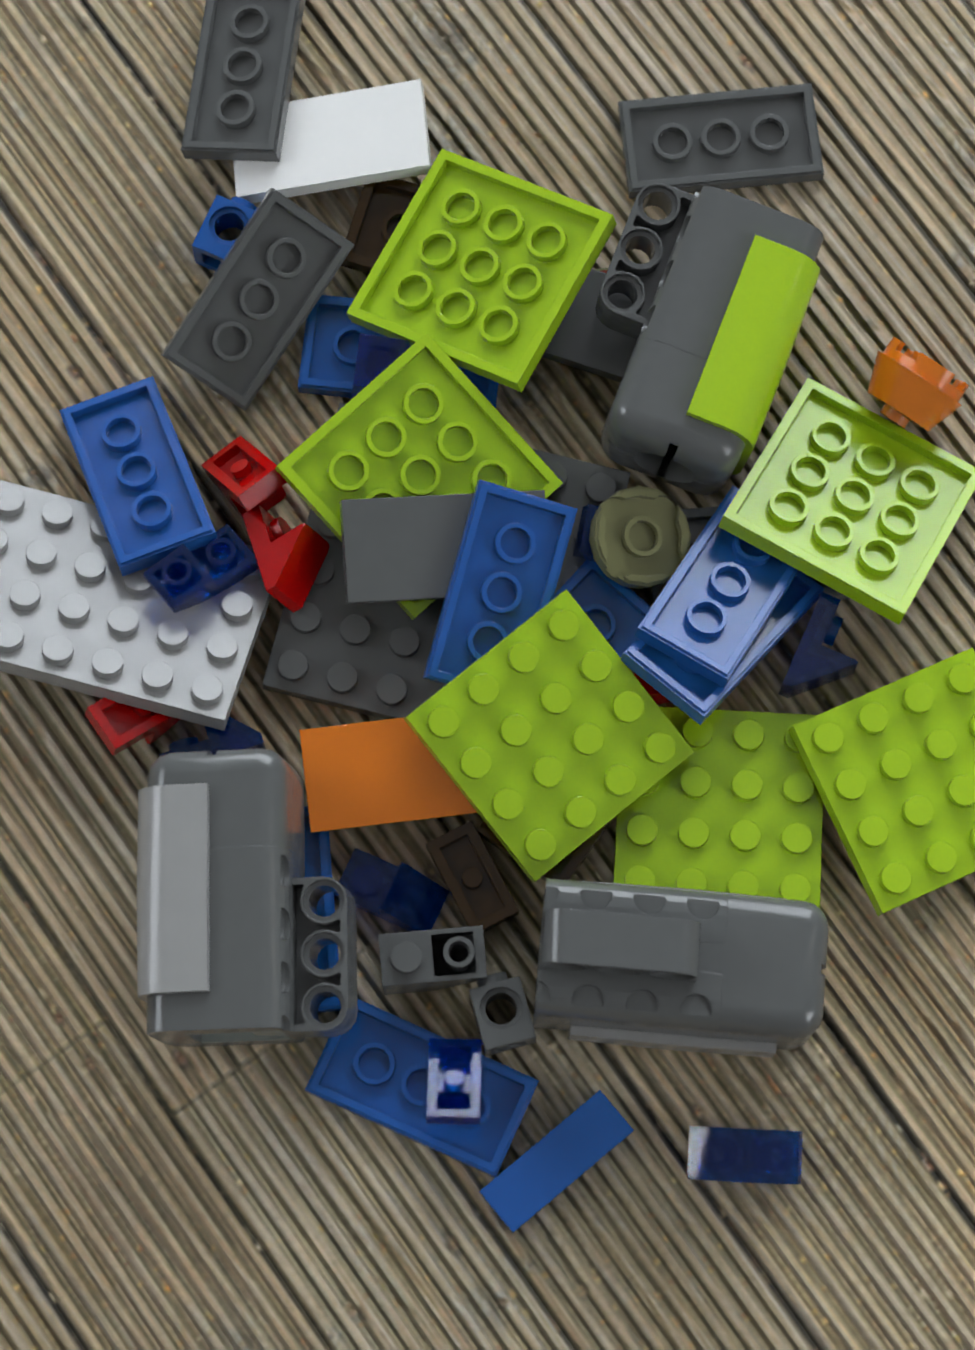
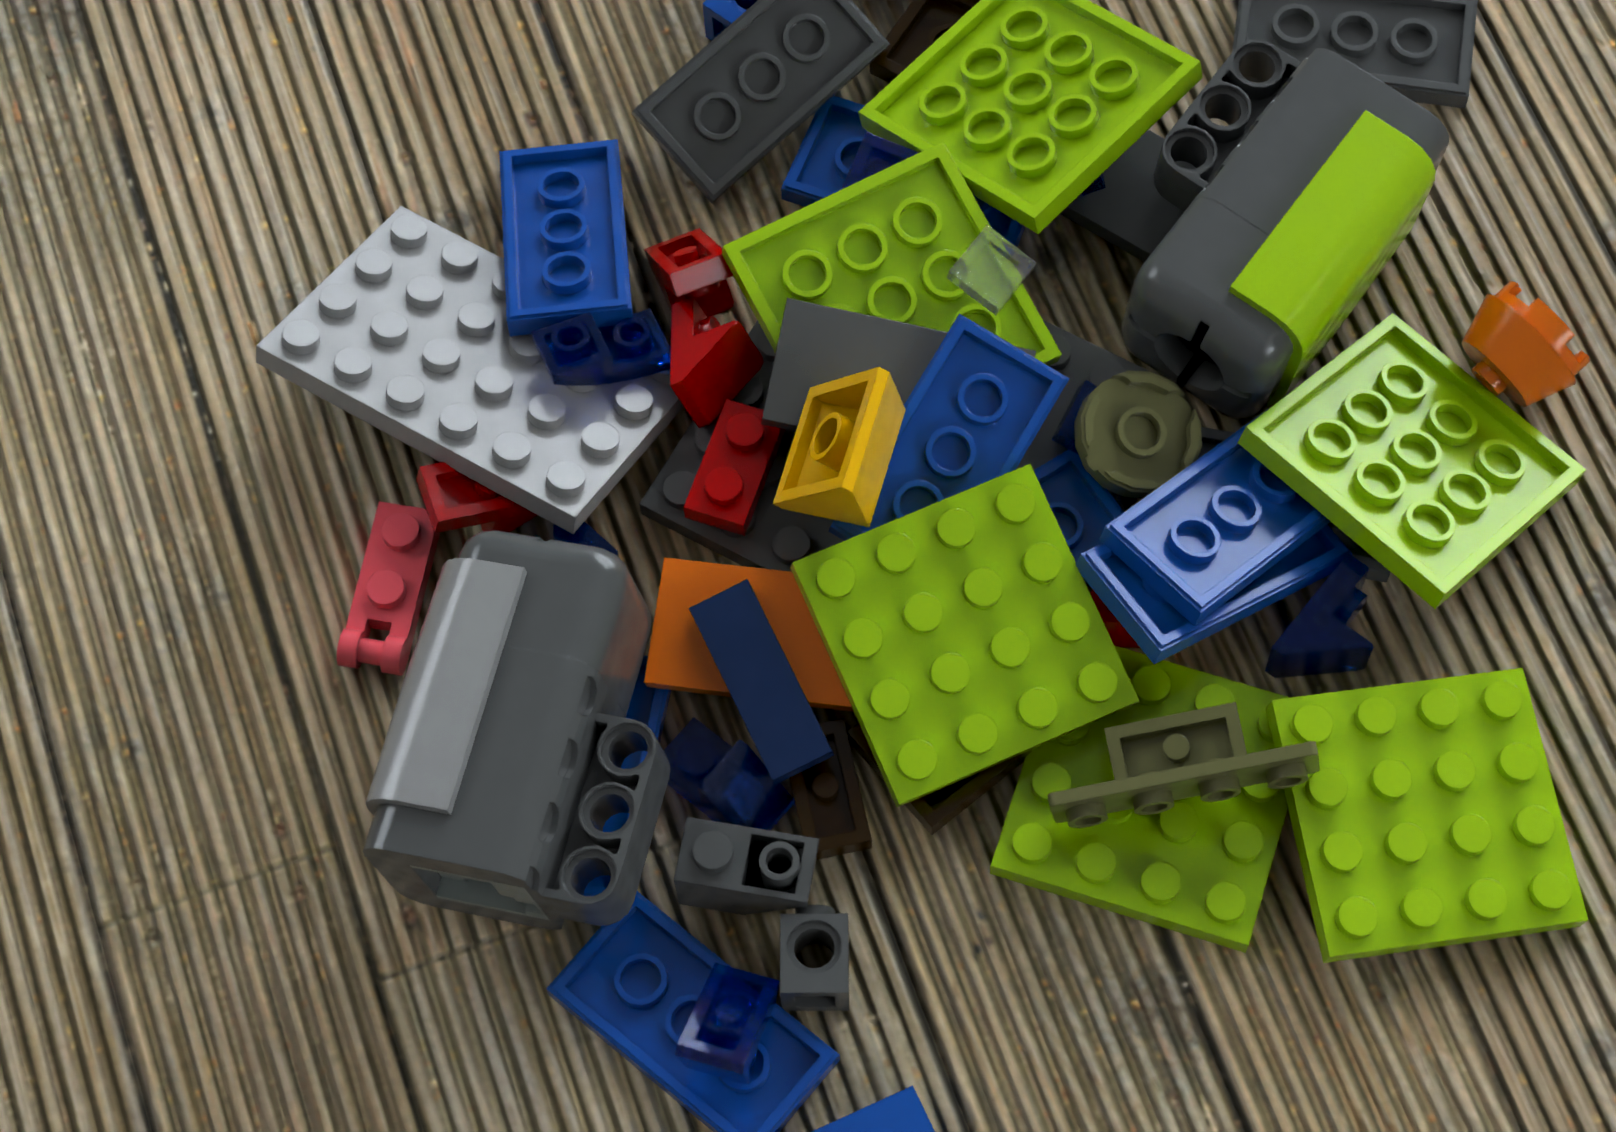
camera: 20 degrees right, 10 degrees down
dark grey piece [533,878,829,1058] -> none
none -> coral plate [337,501,440,676]
none -> red plate [683,399,786,536]
none -> dark blue tile [689,579,834,785]
none -> yellow slope [773,367,906,527]
none -> clear tile [947,225,1037,315]
none -> olive bracket [1047,702,1319,828]

